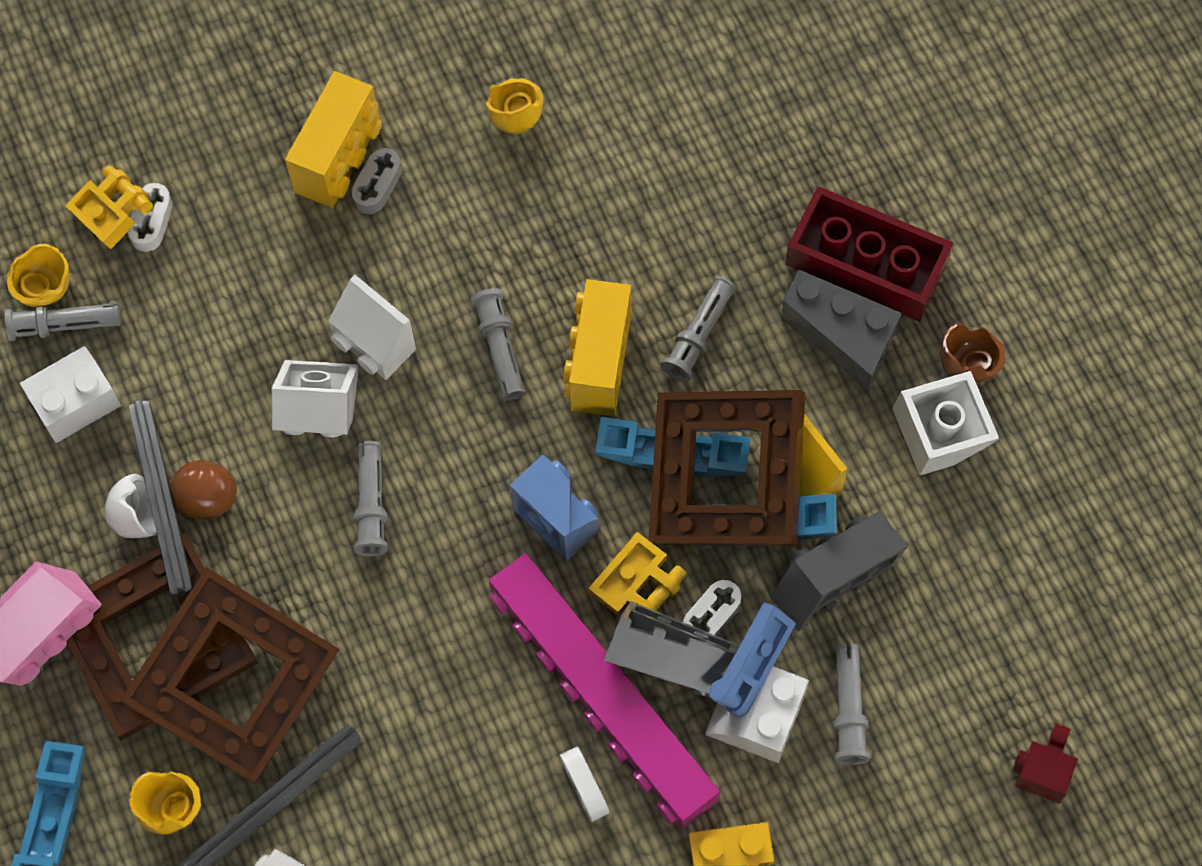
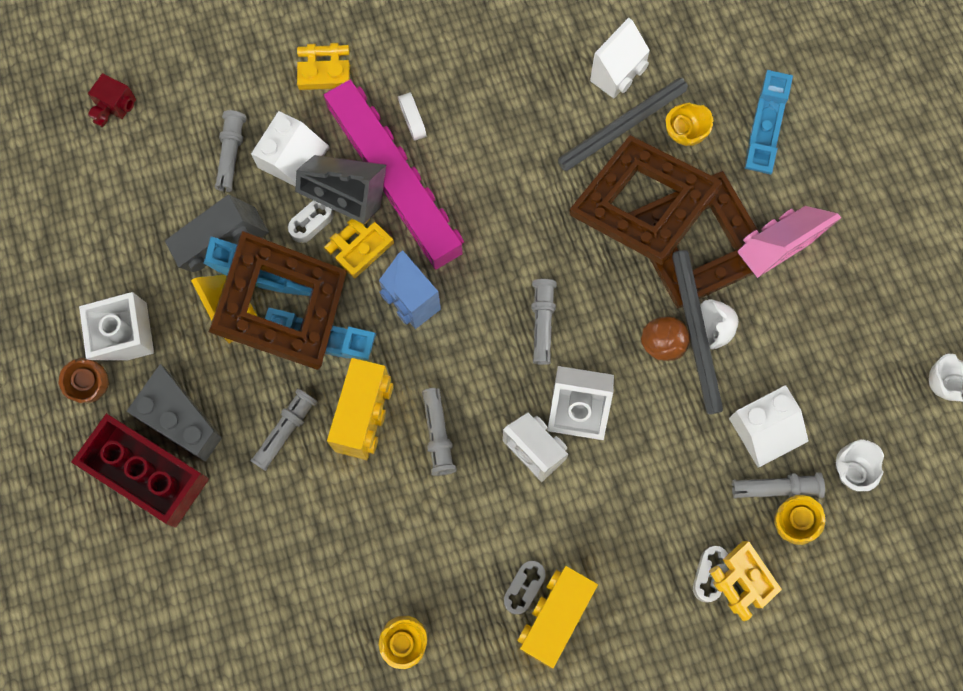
camera: 175 degrees left, 5 degrees up
medium blue plate [709,602,796,717] -> none

